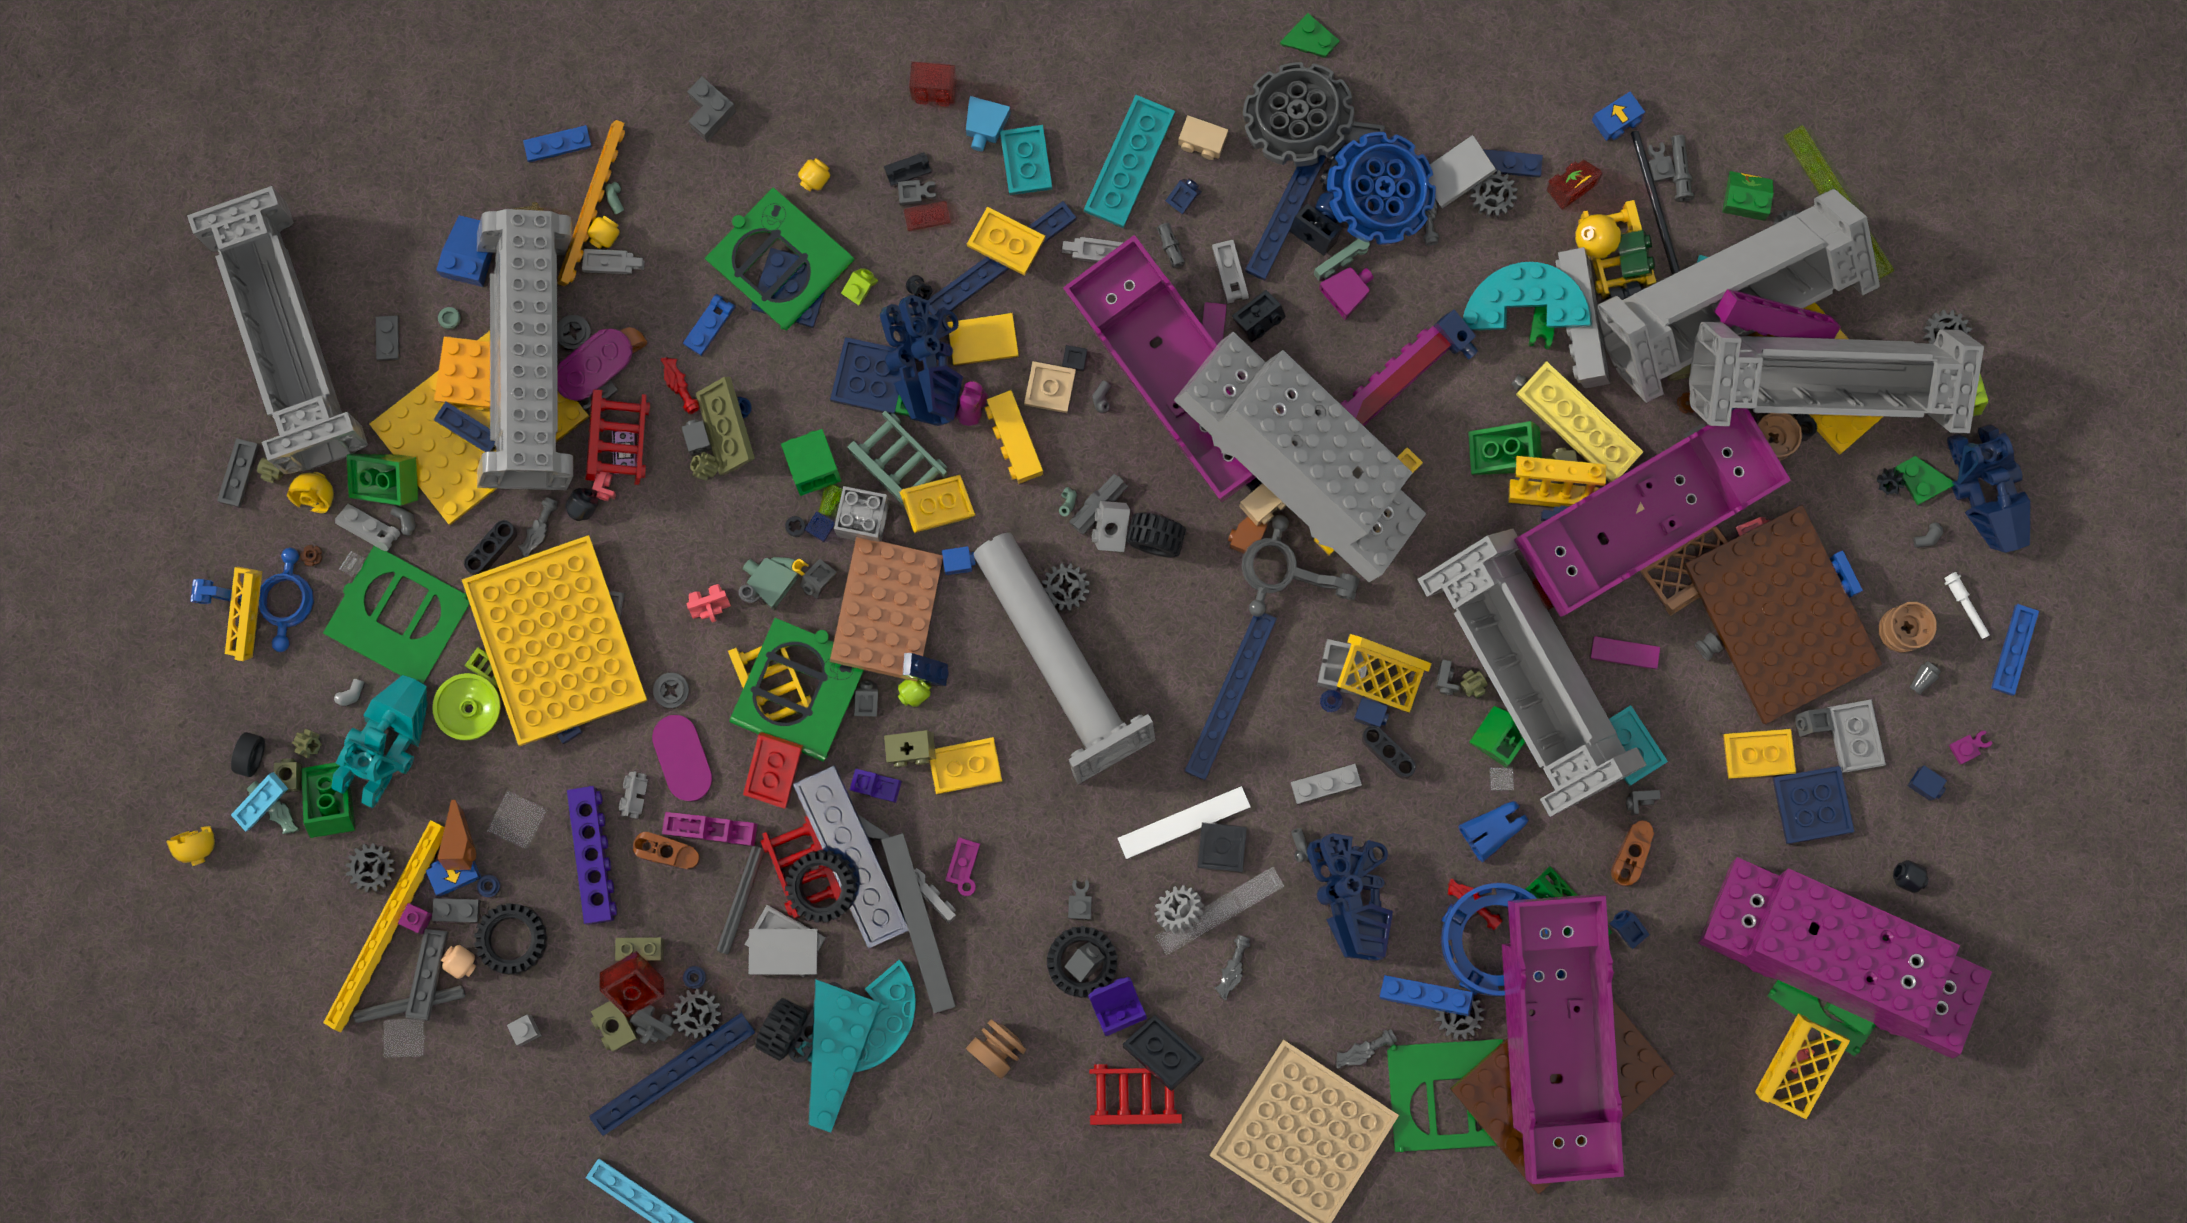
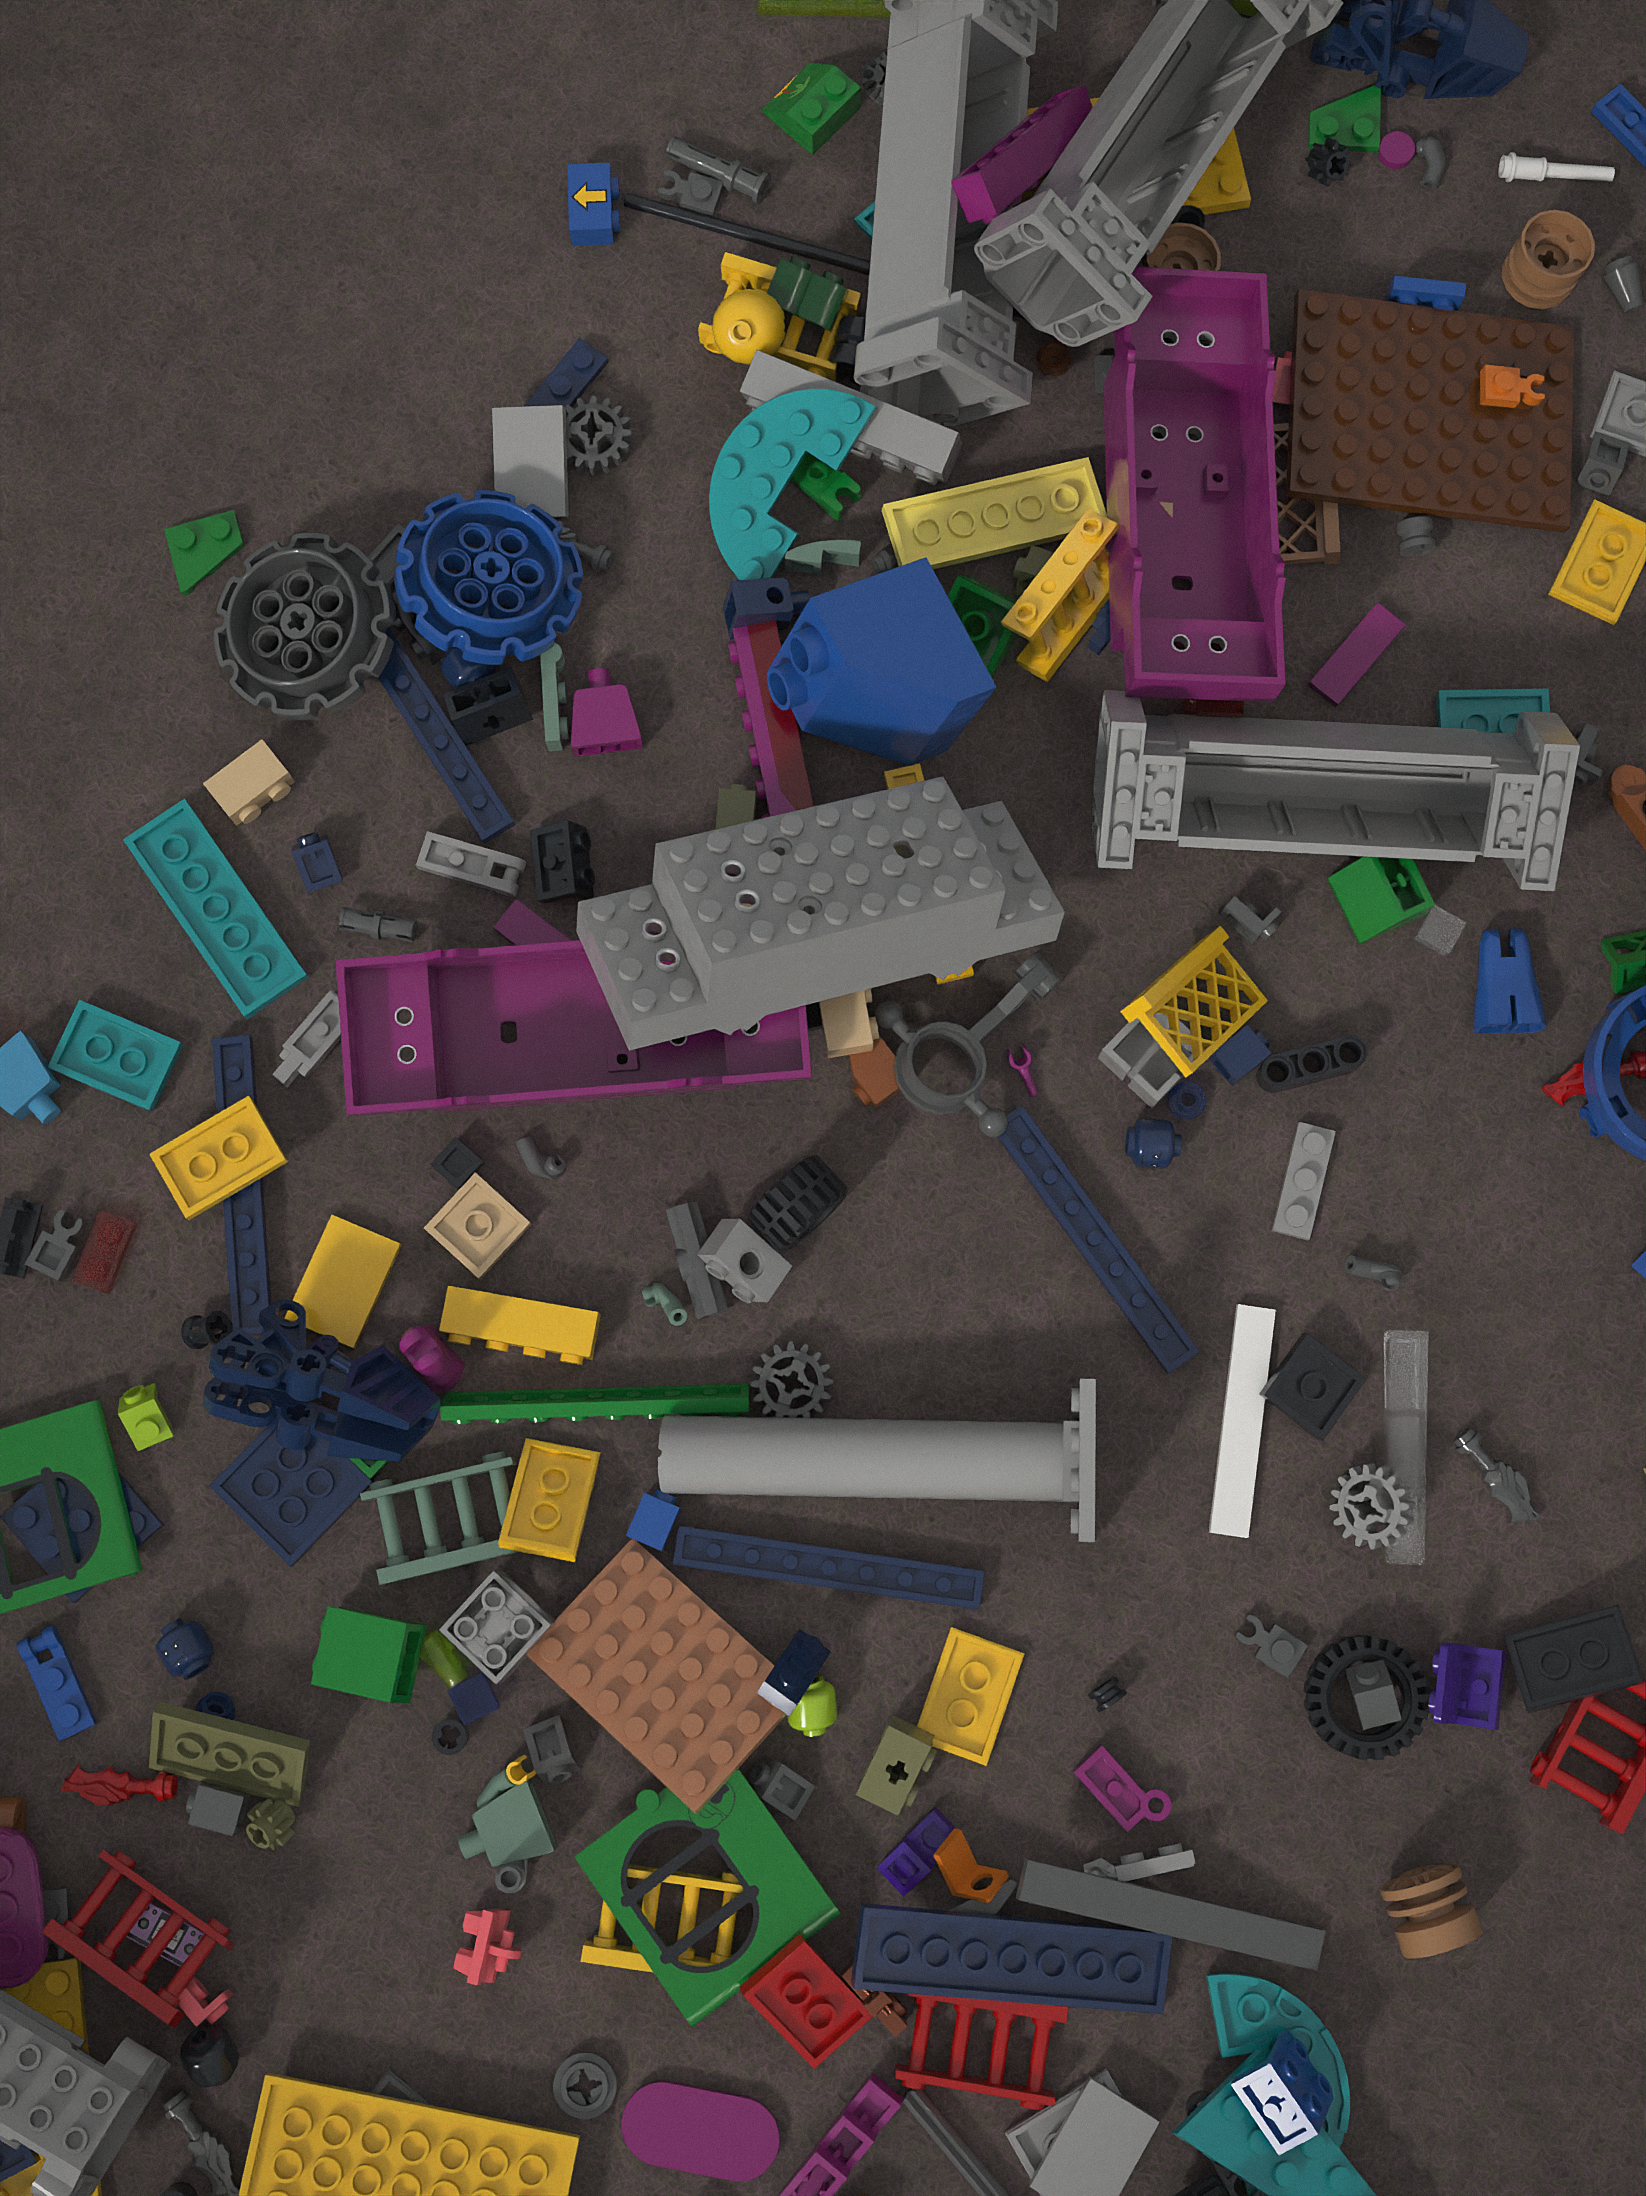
camera: 60 degrees left, 0 degrees up
black tyre [785,850,858,923] -> none
dark blue piece [1307,833,1393,961] -> none
olive gear [1460,670,1488,698] -> none
clear red slope [1547,159,1603,210] -> none
none -> dark blue head [155,1619,214,1680]
none -> green plate [440,1383,749,1424]
none -> dark blue plate [673,1526,985,1610]
none -> olive brick [715,784,757,830]
none -> blue slope [767,558,997,766]
none -> sand green slope [785,540,861,575]
none -> copper hinge [841,1960,907,2037]
none -> orange bracket [934,1828,1009,1903]
none -> magenta hand [1006,1043,1039,1097]
none -> black bush [1088,1676,1127,1712]
none -> dark blue head [1125,1118,1182,1169]
none -> blue bracket [1231,2029,1334,2155]
none -> magenta tile [1378,131,1415,169]
none -> orange plate [1480,365,1545,408]

